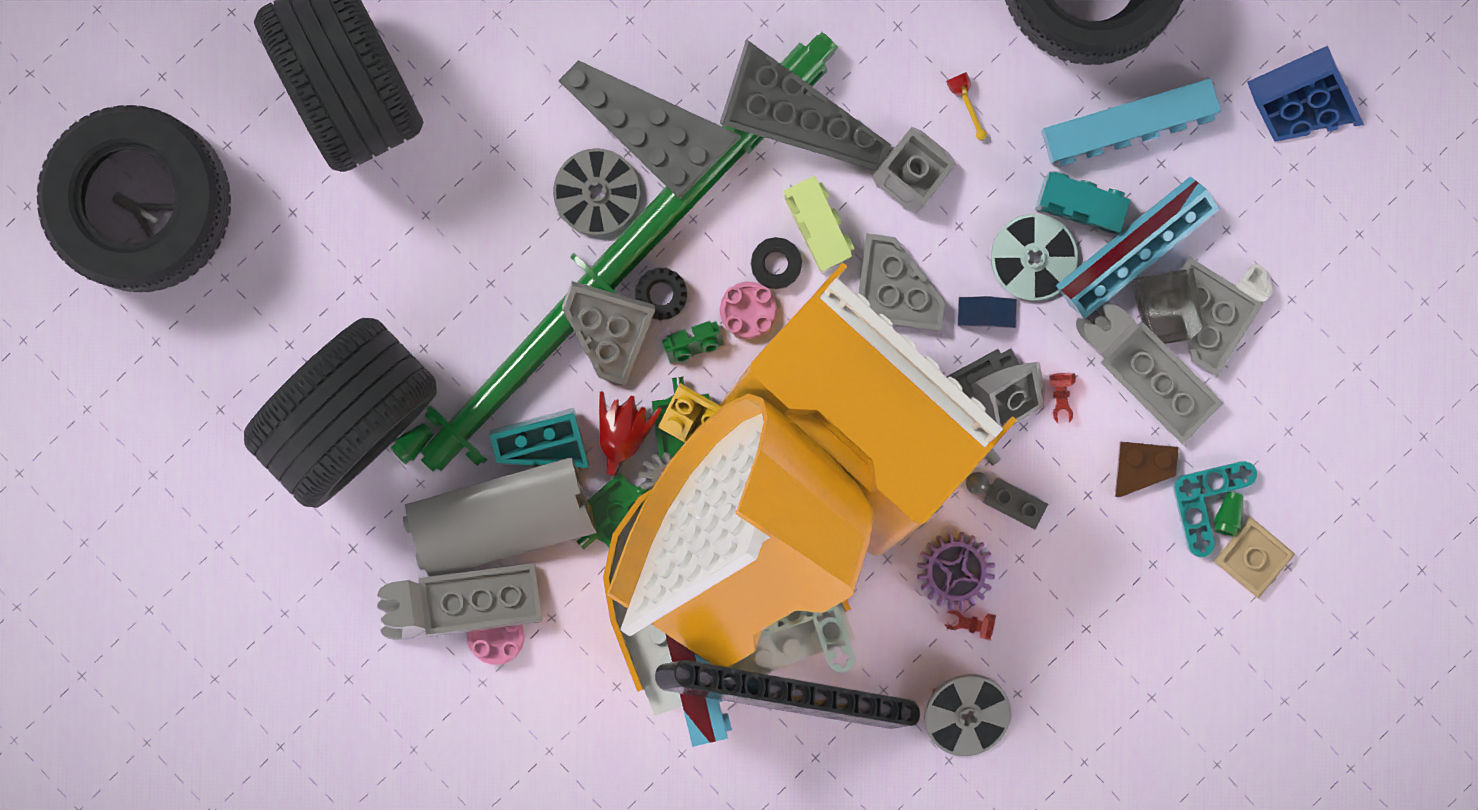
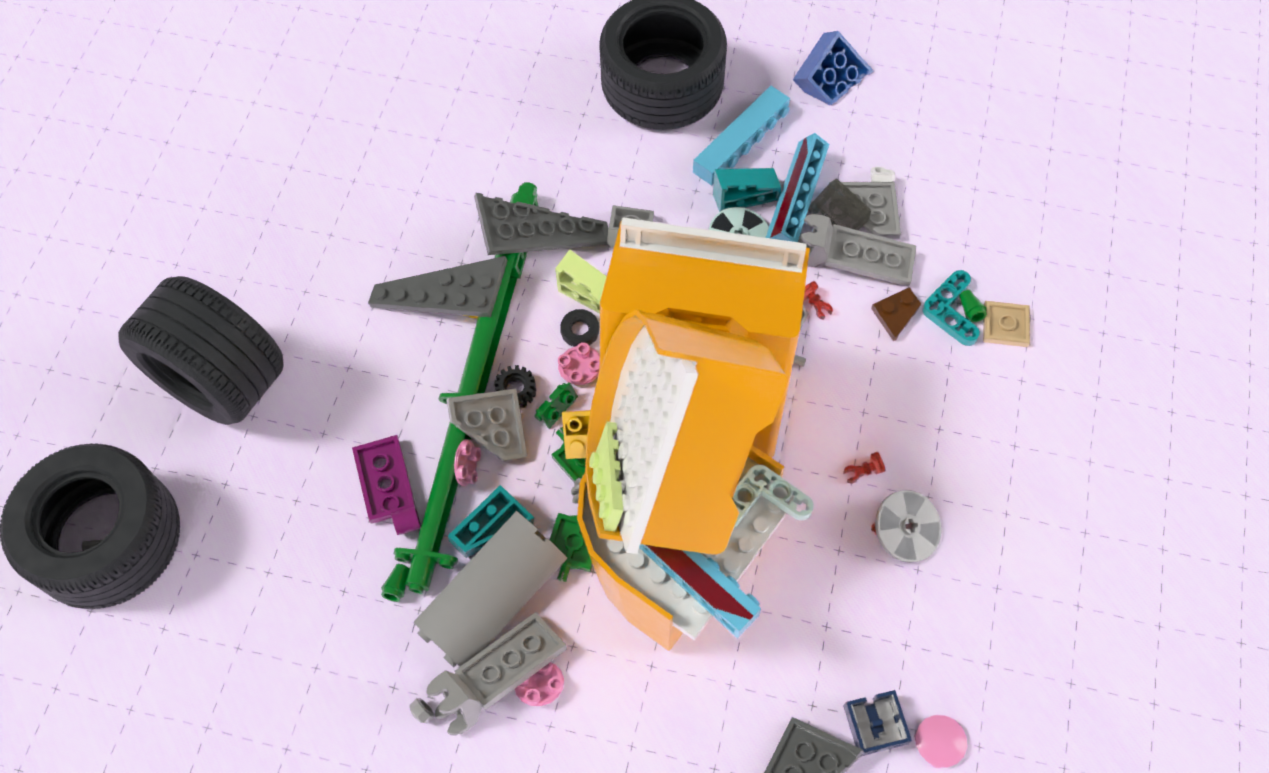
camera: 30 degrees left, 25 degrees down
black tyre [244,317,437,508] -> none
light grey piece [553,148,640,235] -> none
red piece [599,391,662,476] -> none
black beam [655,660,920,729] -> none
medium lavender gear [917,532,995,610] -> none
hinge [946,72,987,141] -> none
dark grey plate [966,472,1049,530] -> none
none -> magenta hinge [352,435,421,535]
none -> light grey tile [409,698,434,724]
none -> bright pink dish [454,439,481,486]
none -> yellowish green wing [590,421,623,532]

